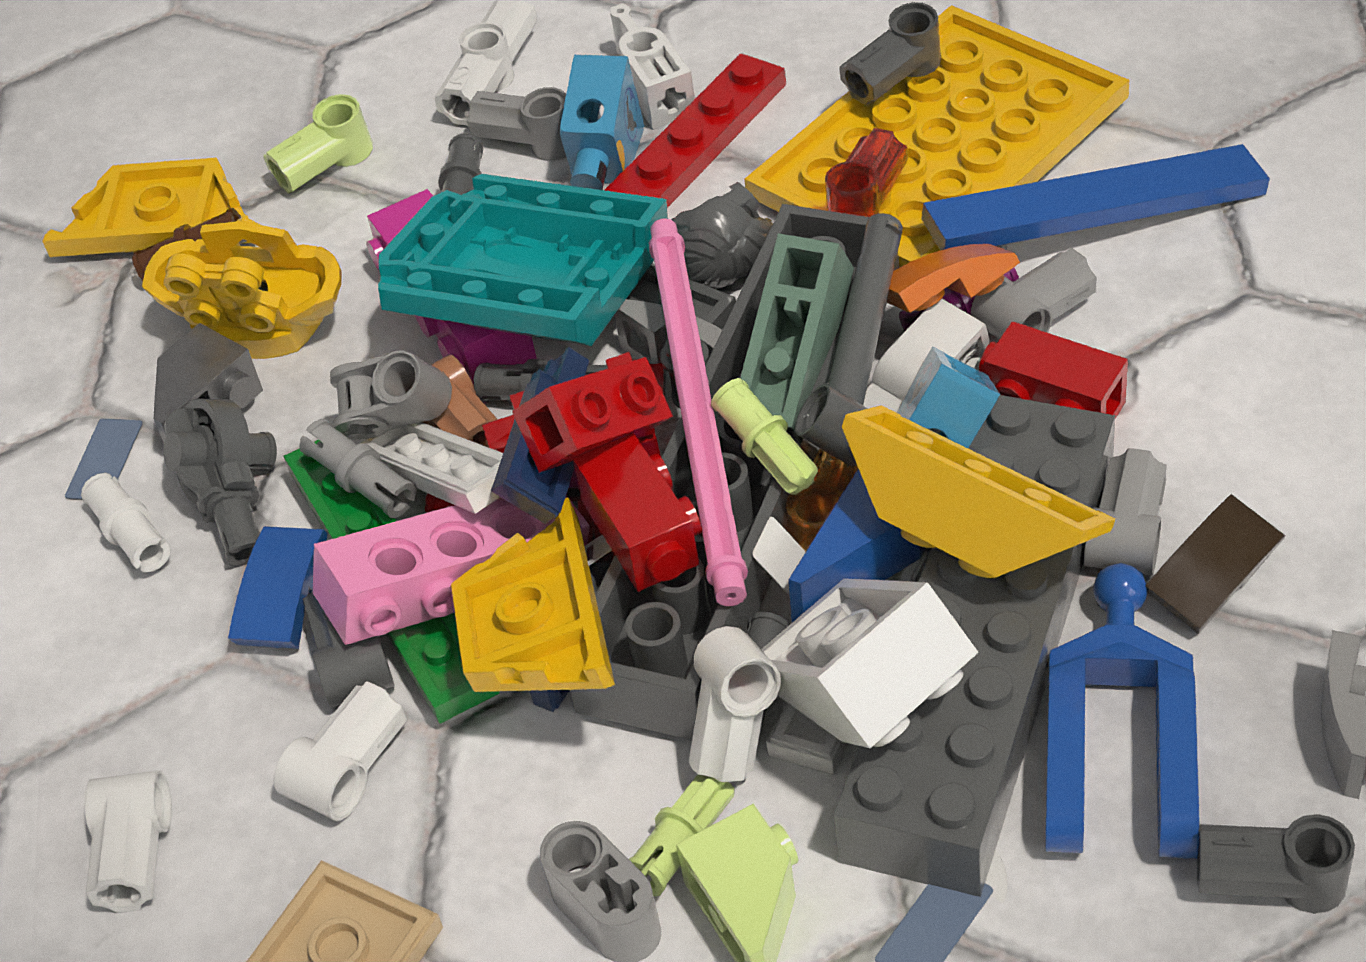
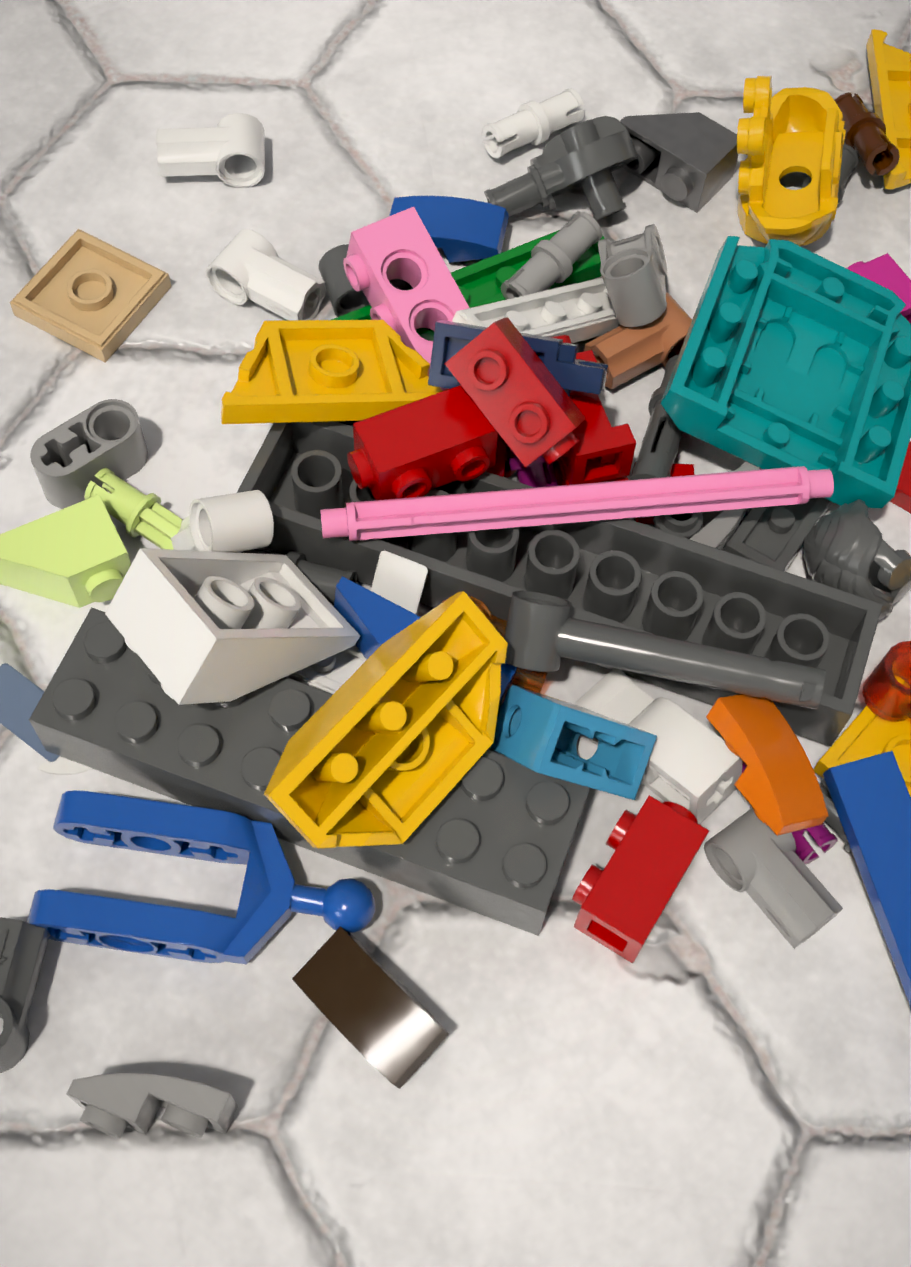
camera: 80 degrees right, 15 degrees up
sand blue sticker [65,418,142,499] -> none
yellowish green axle [711,378,818,495] -> none
sand green slope [740,233,854,431] -> none
light grey piece [1084,448,1167,576] -> none

